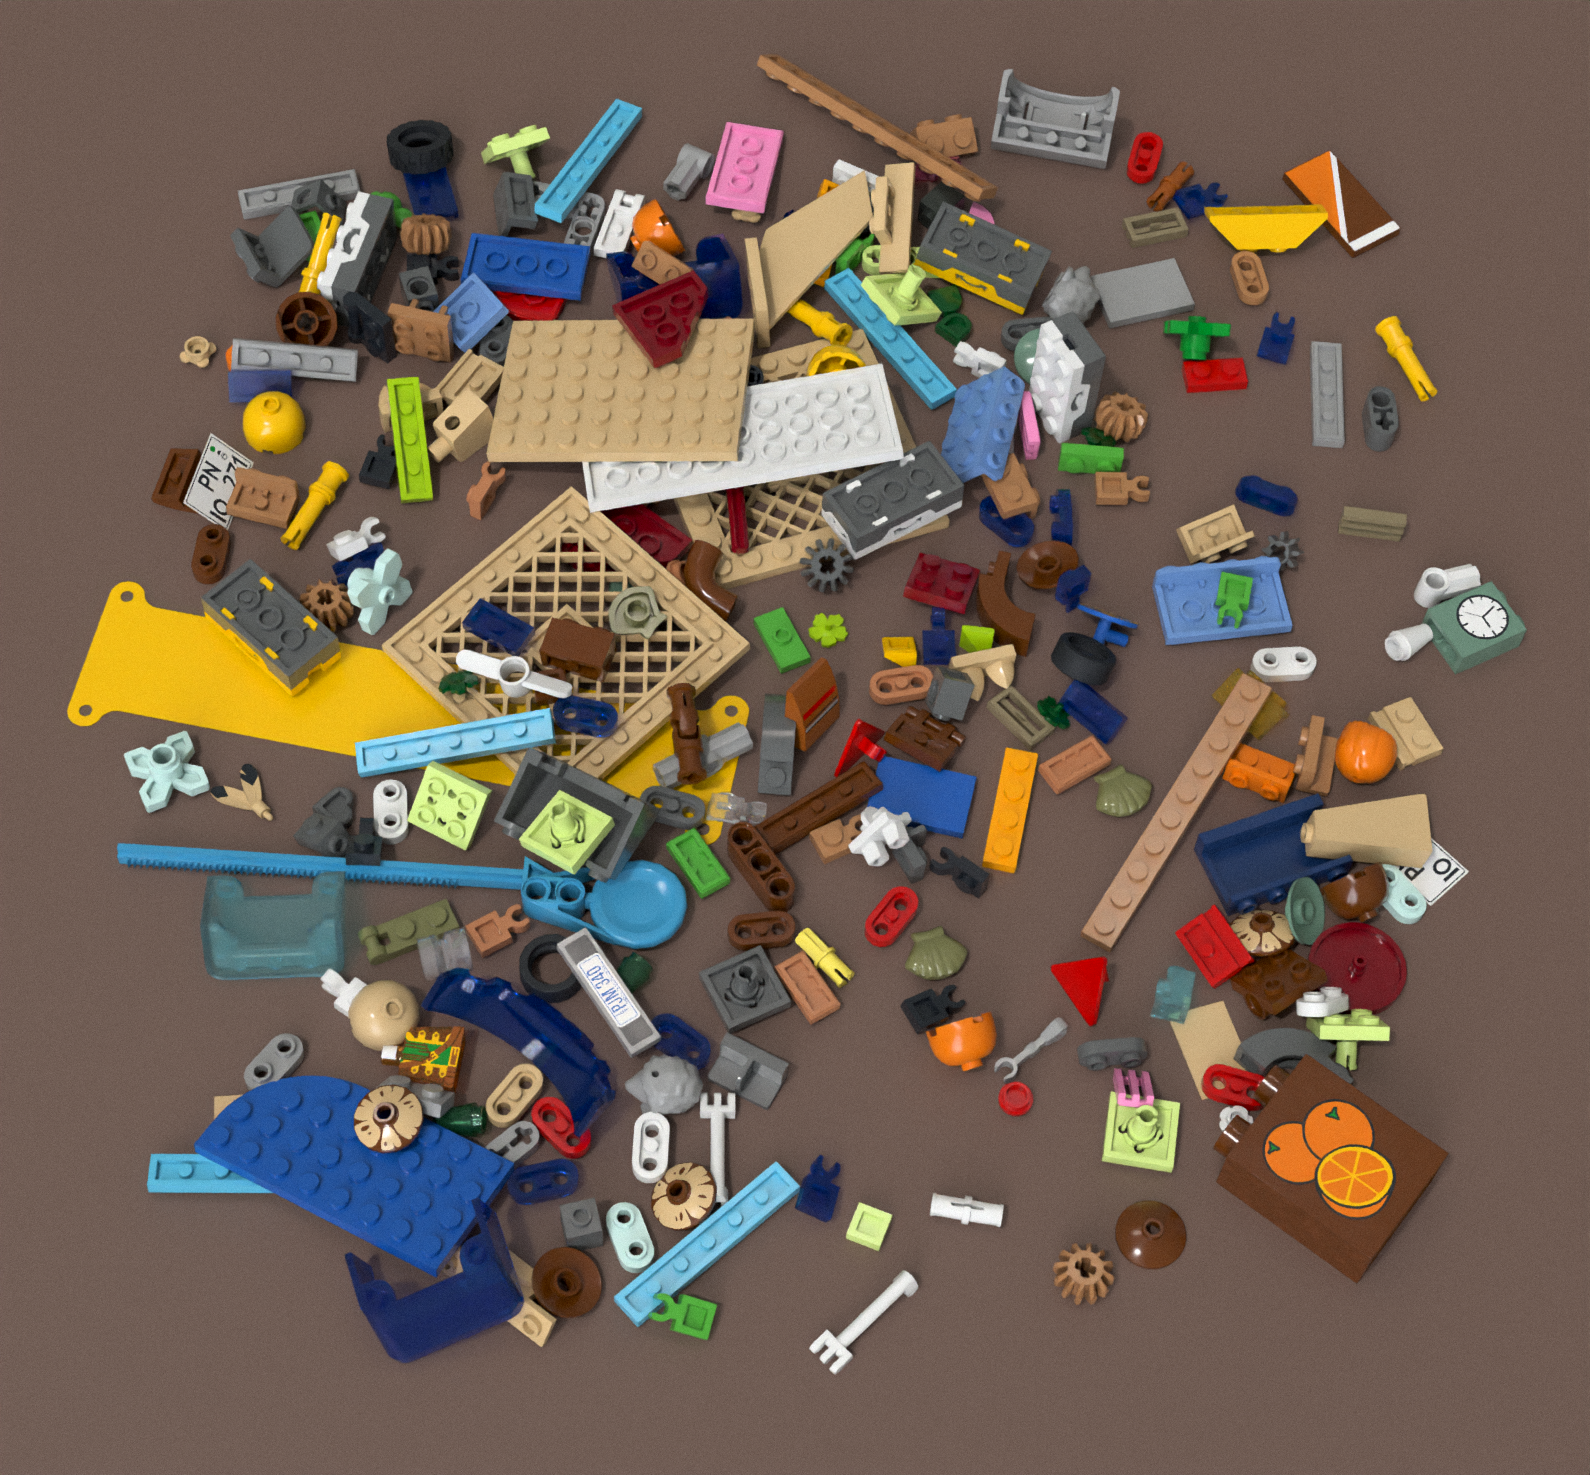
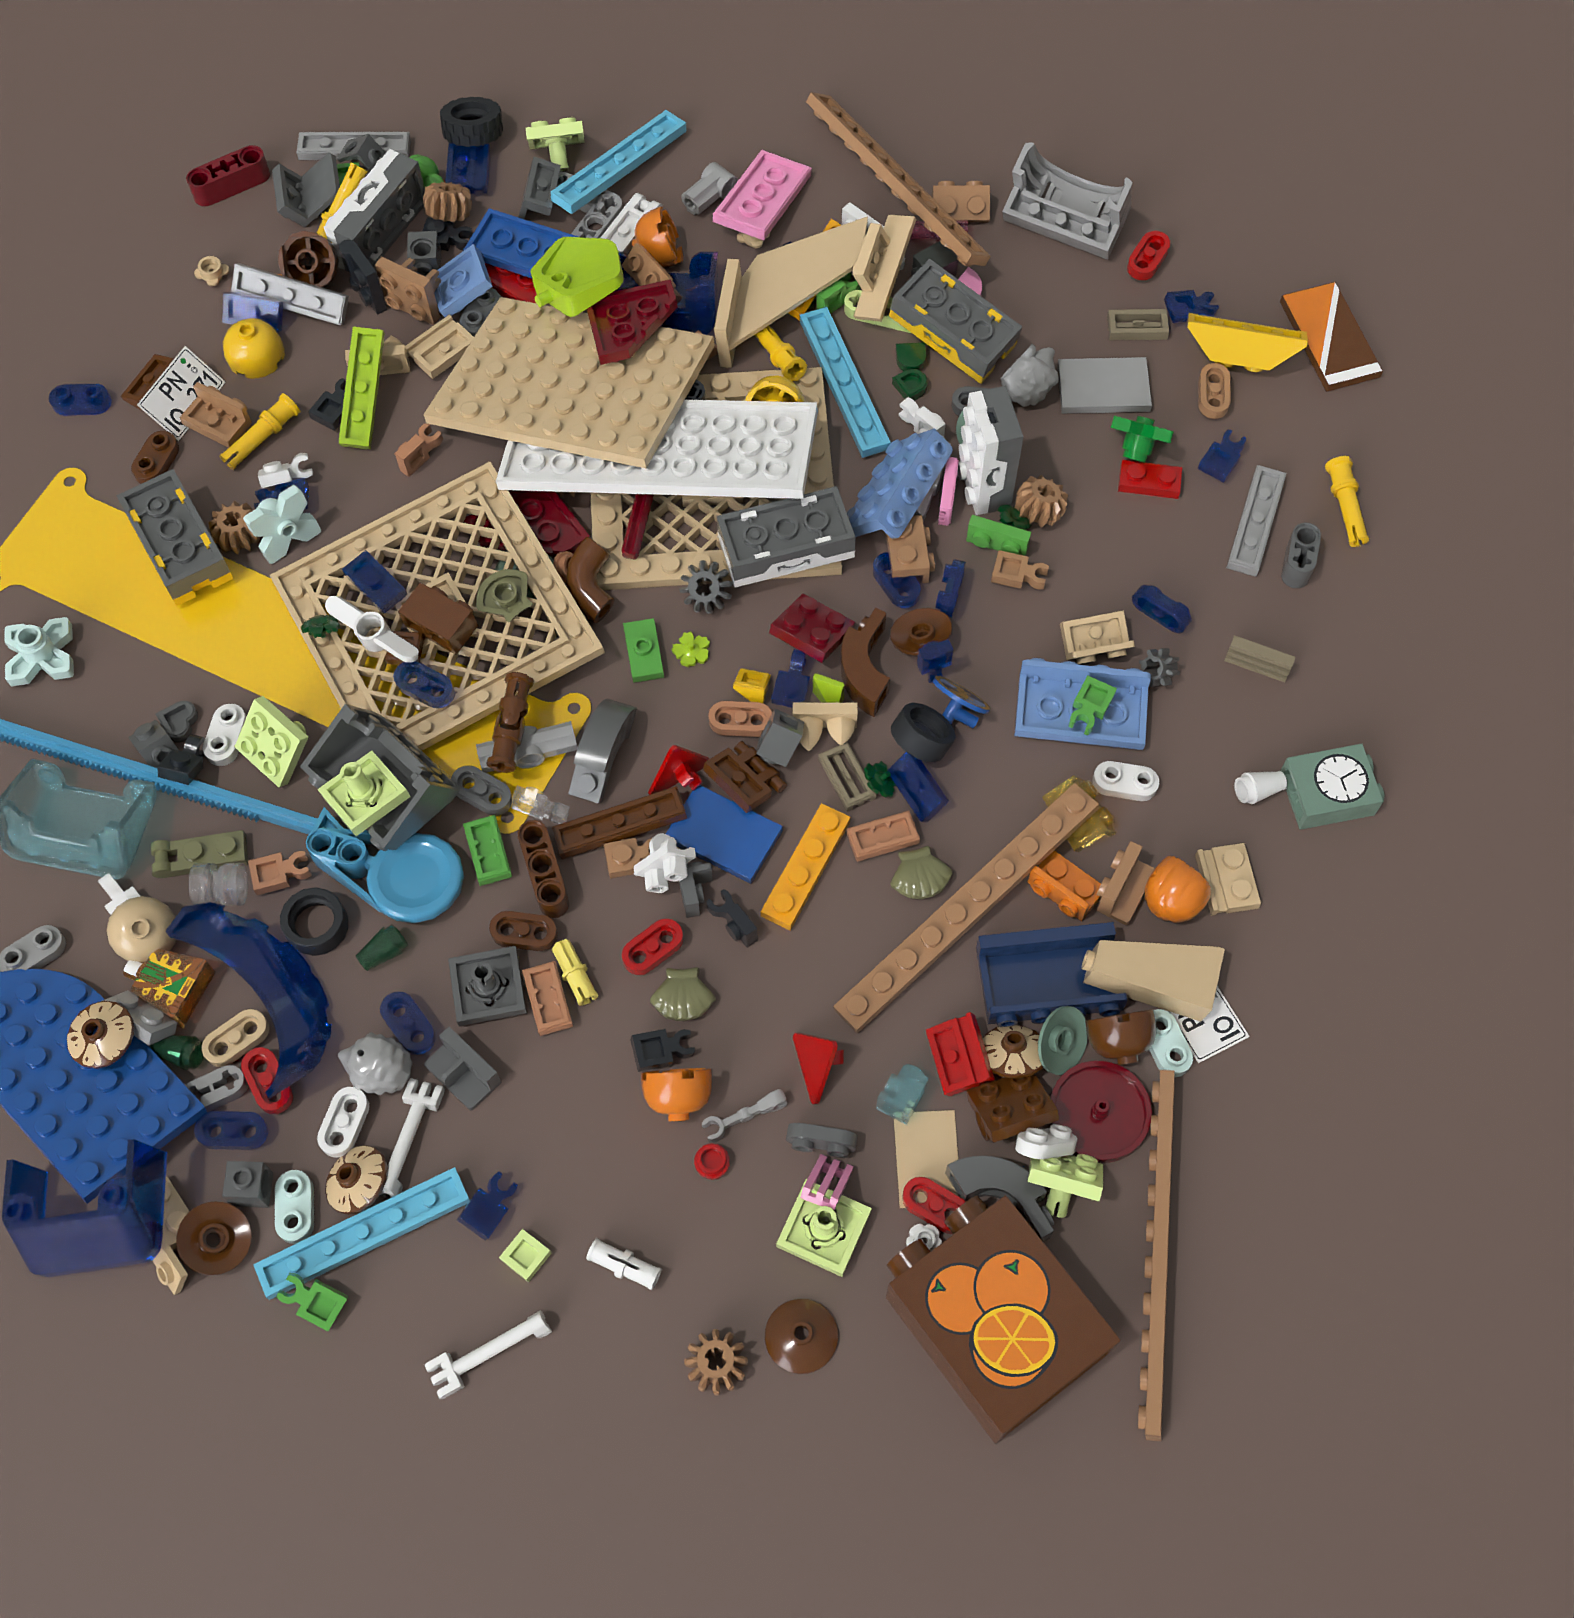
camera: 20 degrees right, 5 degrees up
tan piece [210,764,273,821] -> none
medium azure plate [355,708,556,778] -> none
tan torso [427,387,493,463] -> none
tile [556,927,661,1058] -> none
dark orange slope [785,657,840,752] -> none
yellowish green plate [861,265,942,326] -> none
dark orange pin [1146,161,1194,212] -> none
white piece [1414,564,1481,608] -> none
none -> clear blue plate [49,384,112,416]
none -> dark red beam [186,145,270,206]
none -> lime animal [531,237,624,317]
none -> medium nougat plate [1138,1070,1175,1441]

